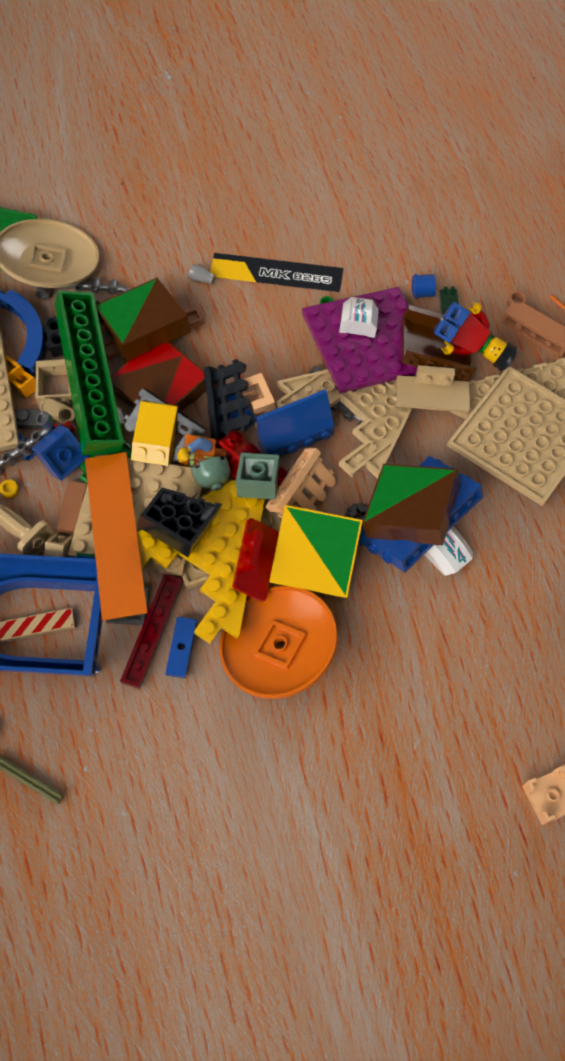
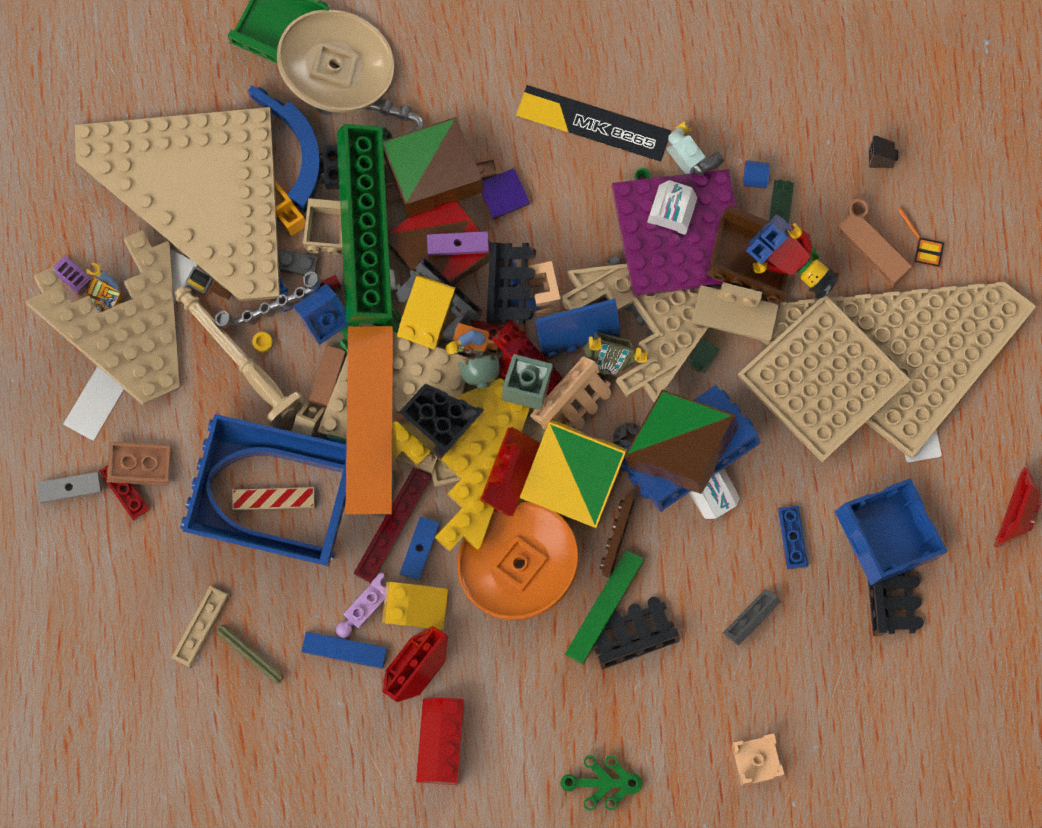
camera: 10 degrees right, 10 degrees up
tan piece [40,397,75,423] -> none
light grey cone [188,264,215,284] -> none
none -> blue tile [301,632,387,669]
none -> lavender plate [336,573,386,638]
none -> yellow slope [382,582,448,630]
none -> red wedge [382,626,448,702]
none -> red slope [416,697,464,786]
none -> medium lavender tile [427,231,489,256]
none -> dark purple tile [481,168,530,220]
none -> green plant [561,755,642,811]
none -> green tile [565,550,644,665]
none -> torso [584,331,648,381]
none -> black fence [595,597,679,670]
none -> reddish brown plate [600,495,635,578]
none -> light aqua torso [666,121,724,176]
none -> clear green brick [688,338,720,373]
none -> dark grey plate [723,589,781,646]
none -> blue tile [778,506,808,569]
none -> black slope [868,136,899,168]

